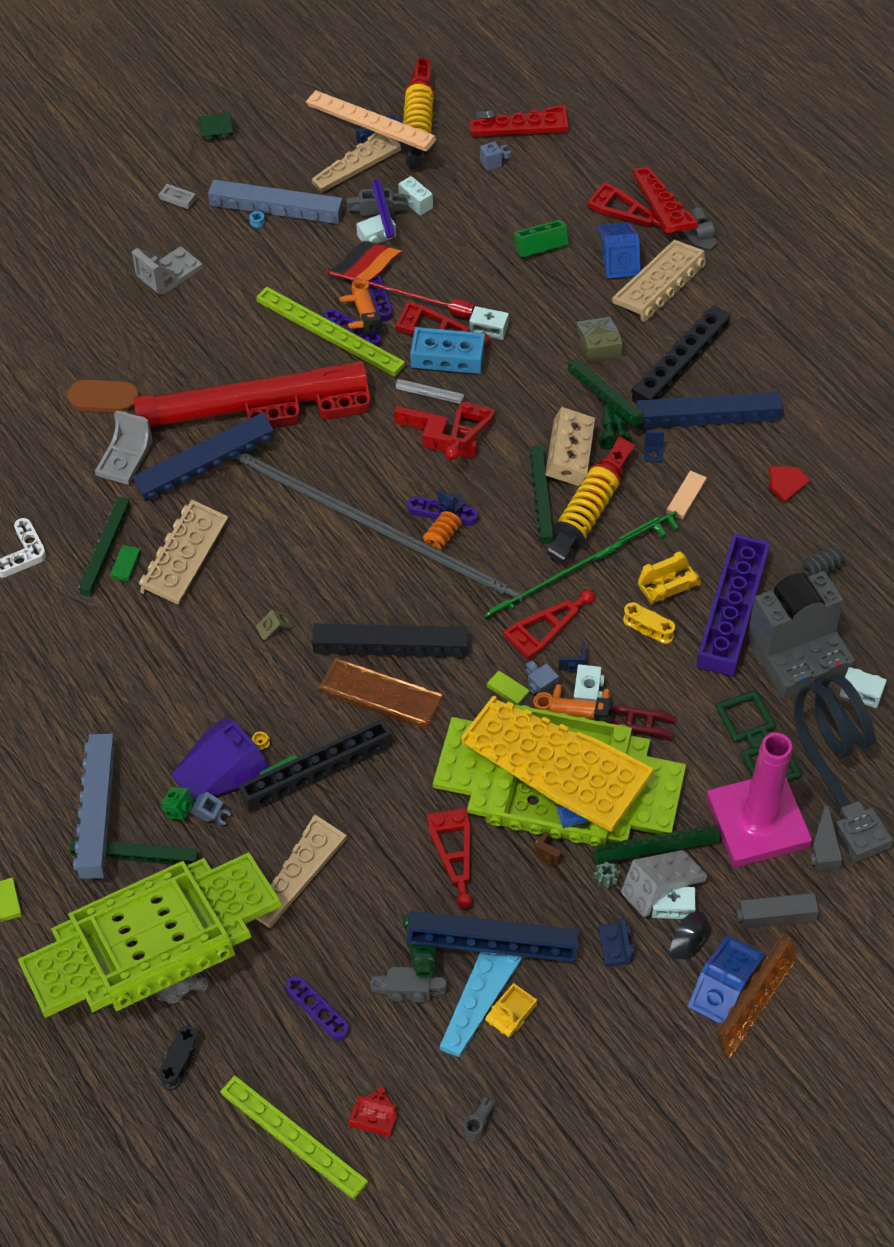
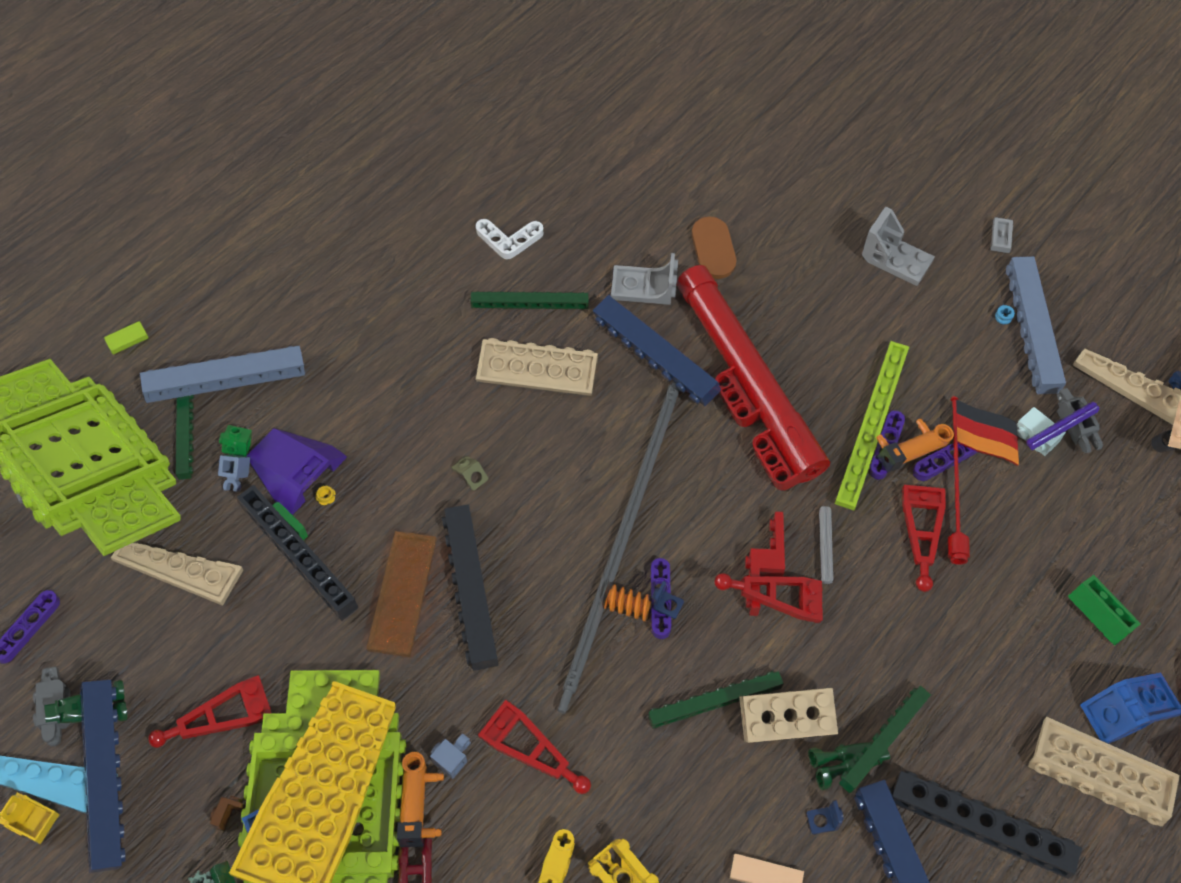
camera: 75 degrees right, 5 degrees up
green tile [110,545,141,582] -> none
dark green slope [197,112,233,140] -> none
light aqua brick [398,176,433,216] -> none
dark azure brick [410,327,485,374] -> none
light aqua brick [469,306,509,340] -> none
green piece [484,511,678,619] -> none
lime tile [487,671,530,705] -> none
piece [546,436,635,563] -> none
dark blue bracket [559,642,586,672] -> none
light aqua brick [574,664,605,701] -> none
olive slope [576,317,623,363] -> none

